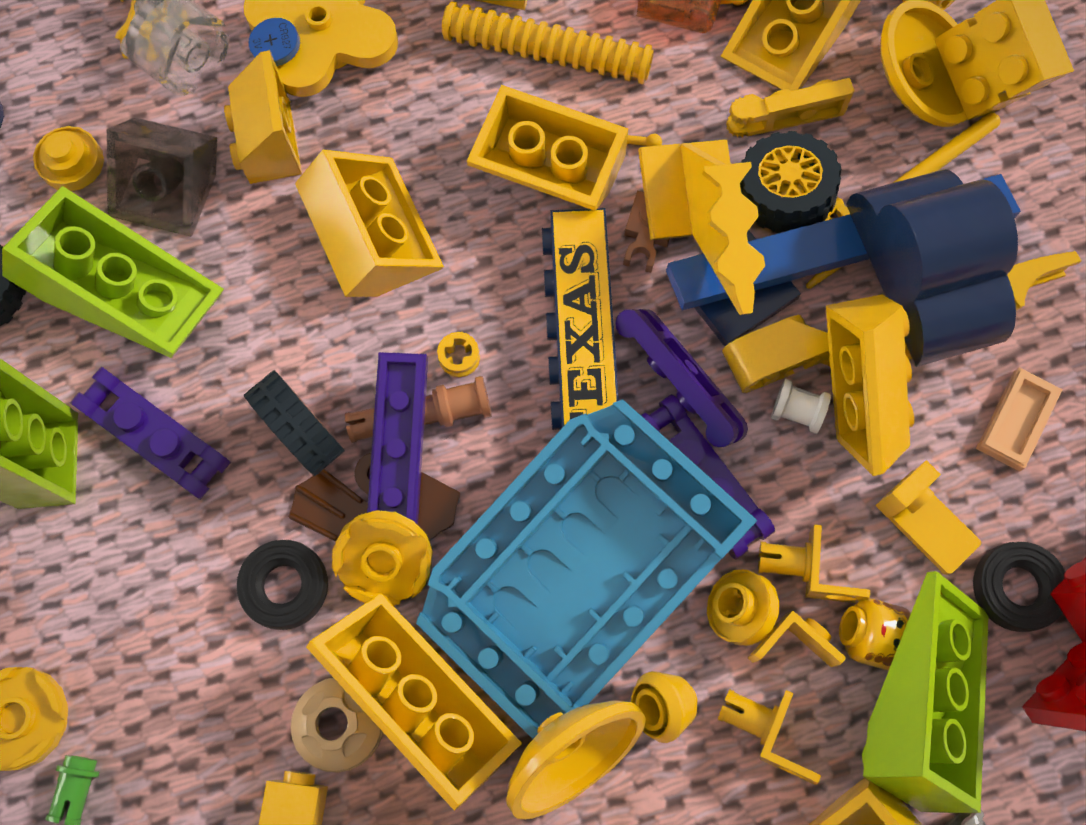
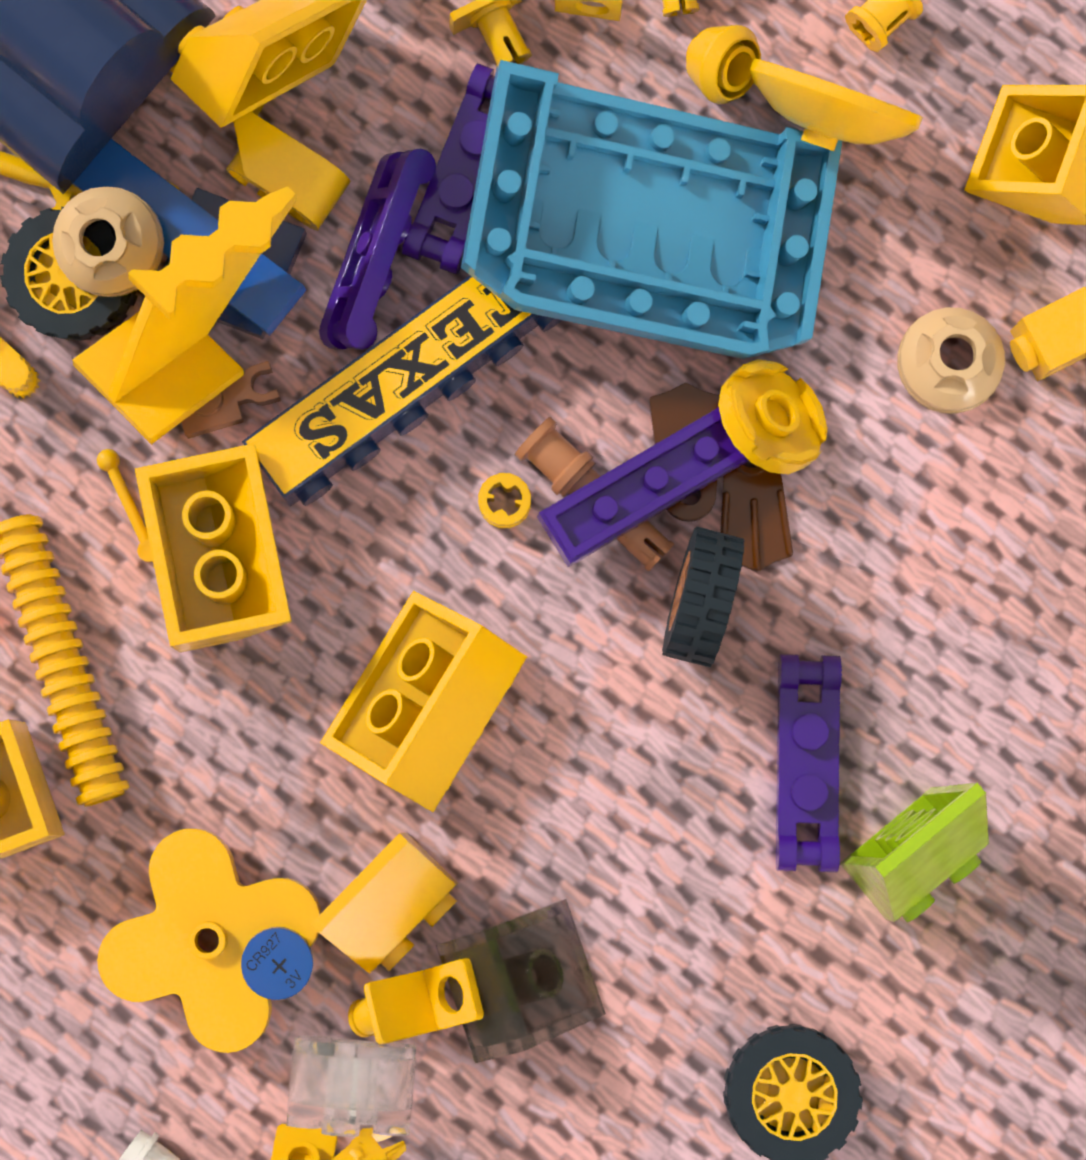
camera: 125 degrees left, 10 degrees up
lime slope [2,186,224,358] -> none
yellow plate [33,126,104,191] -> none
black tyre [237,540,328,630] -> none
yellow slope [306,593,522,811] -> none
yellow plate [706,569,779,646] -> none
white bush [771,379,831,434] -> none
none -> tan piece [52,187,164,297]
none -> yellow bracket [348,958,484,1045]

